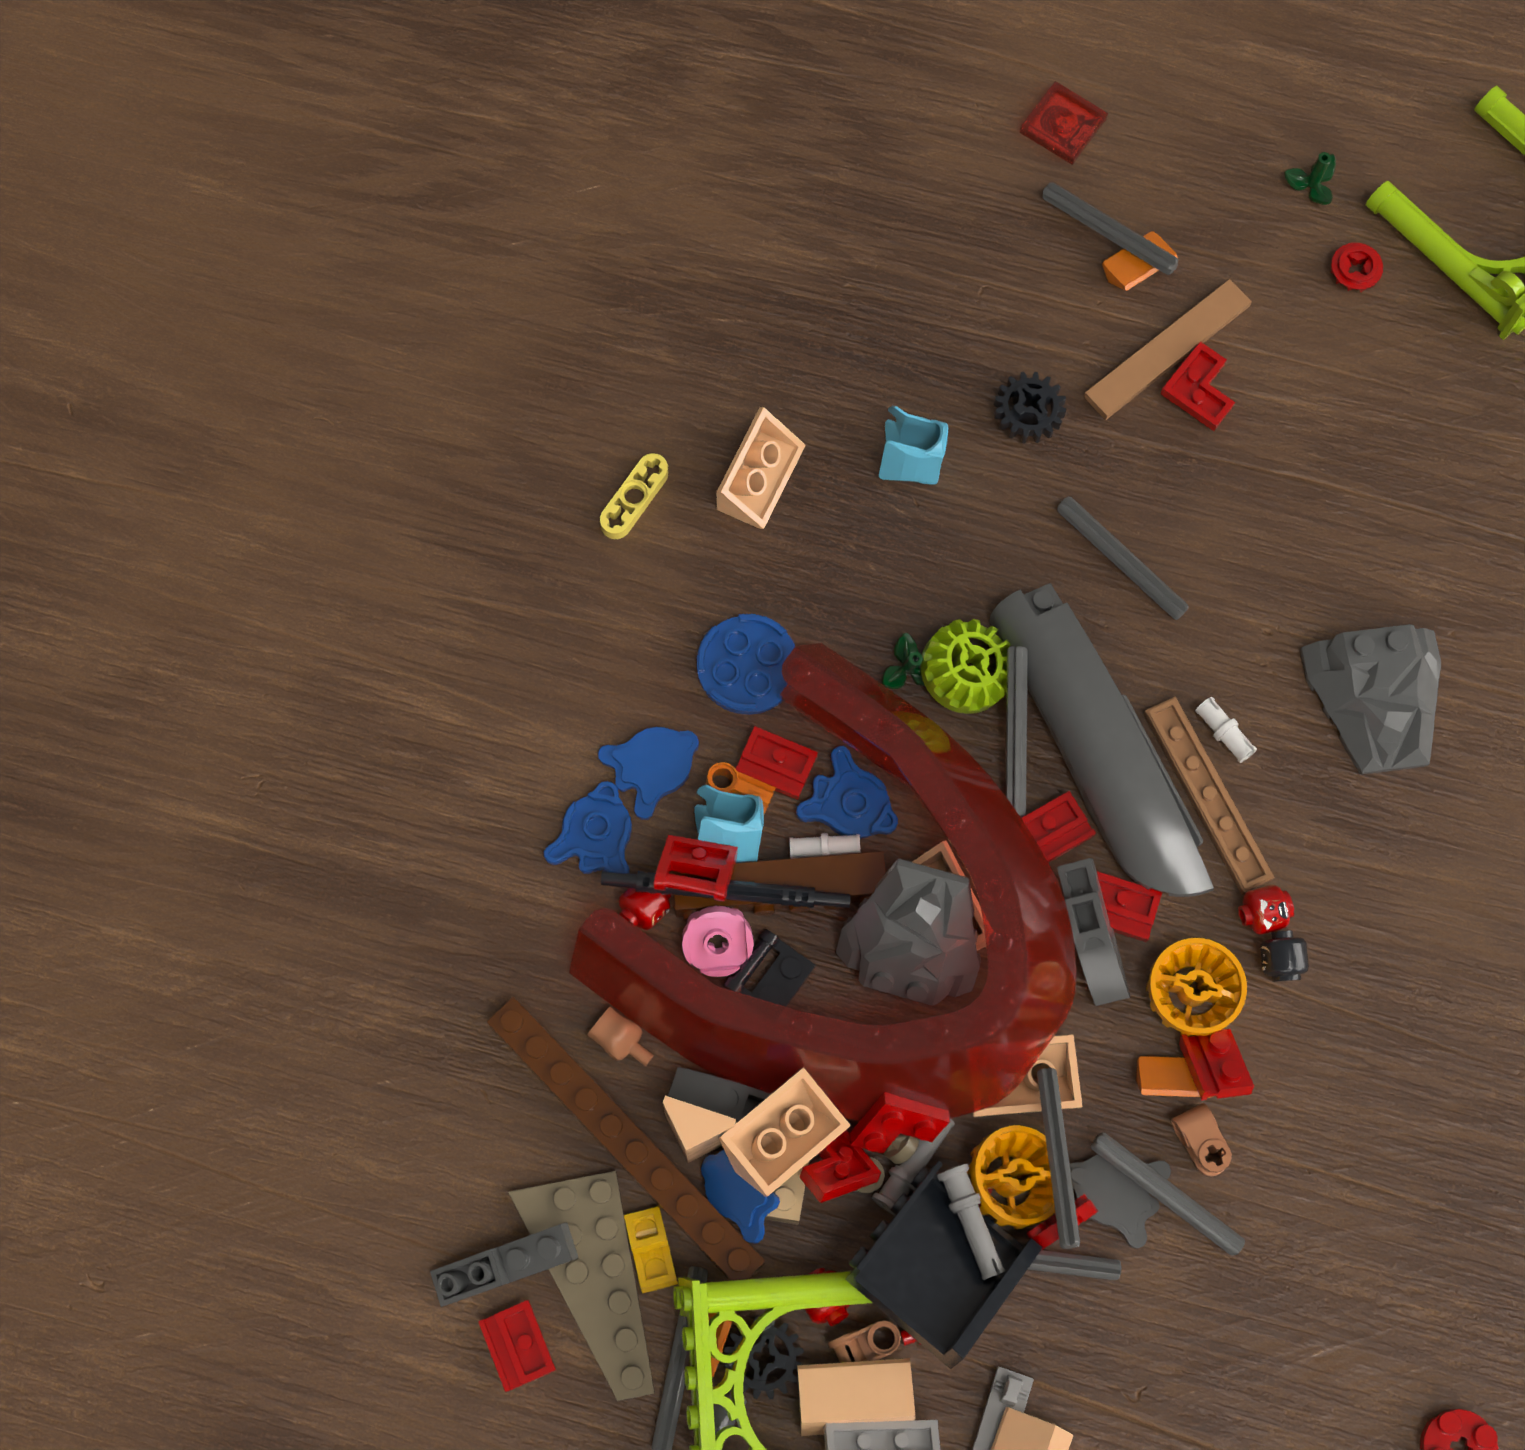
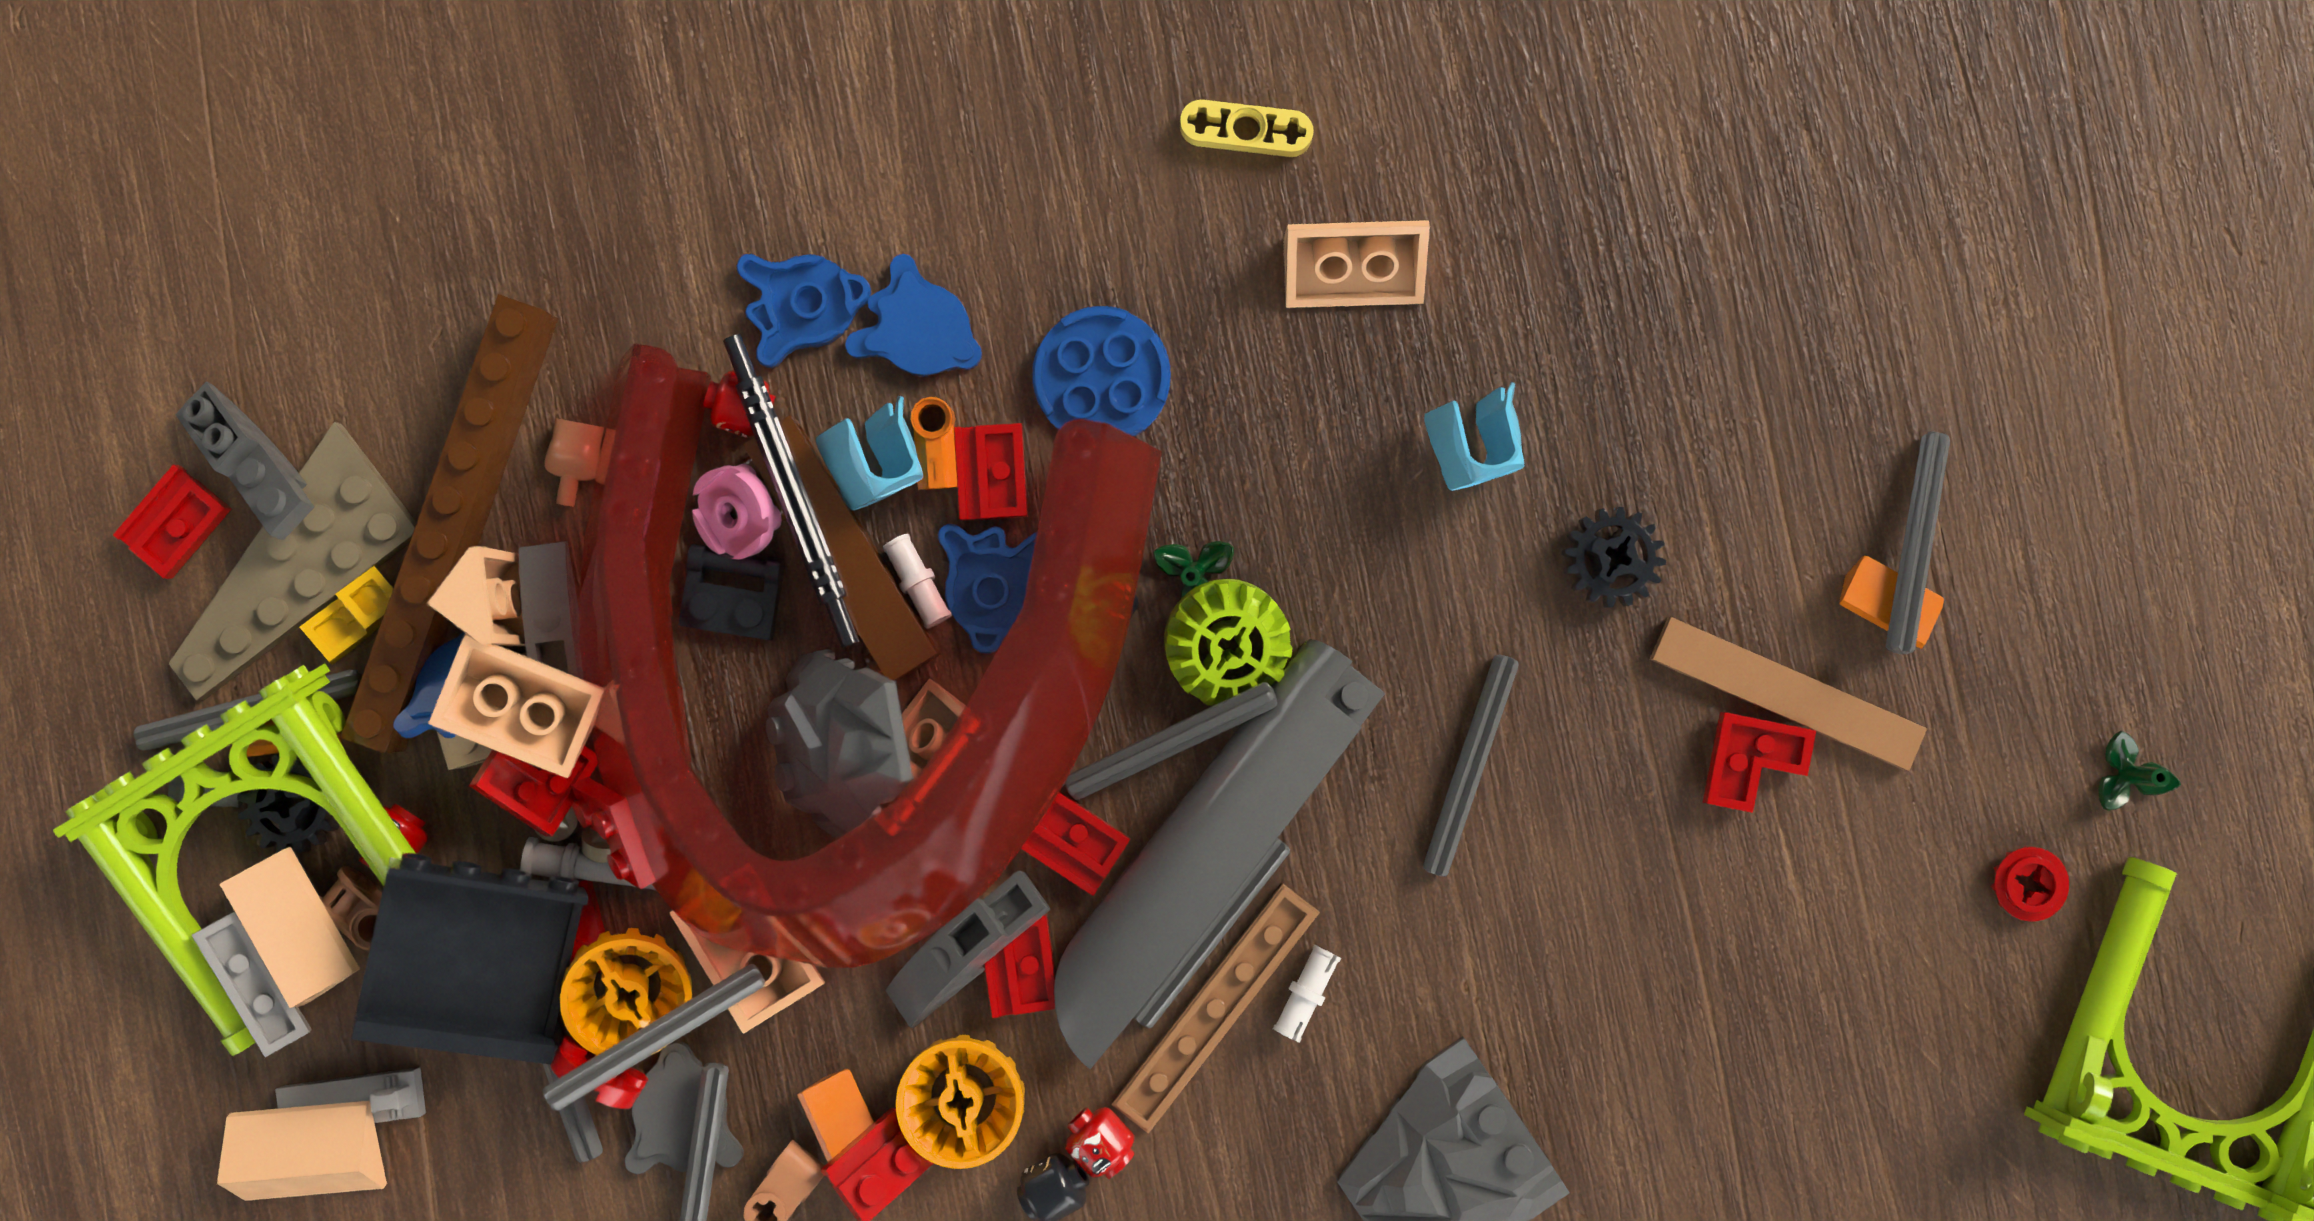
camera: 70 degrees right, 15 degrees up
red plate [654,835,738,902] -> none
light grey pin [937,1164,1005,1280] -> none
clear red tile [1020,81,1108,165] -> none

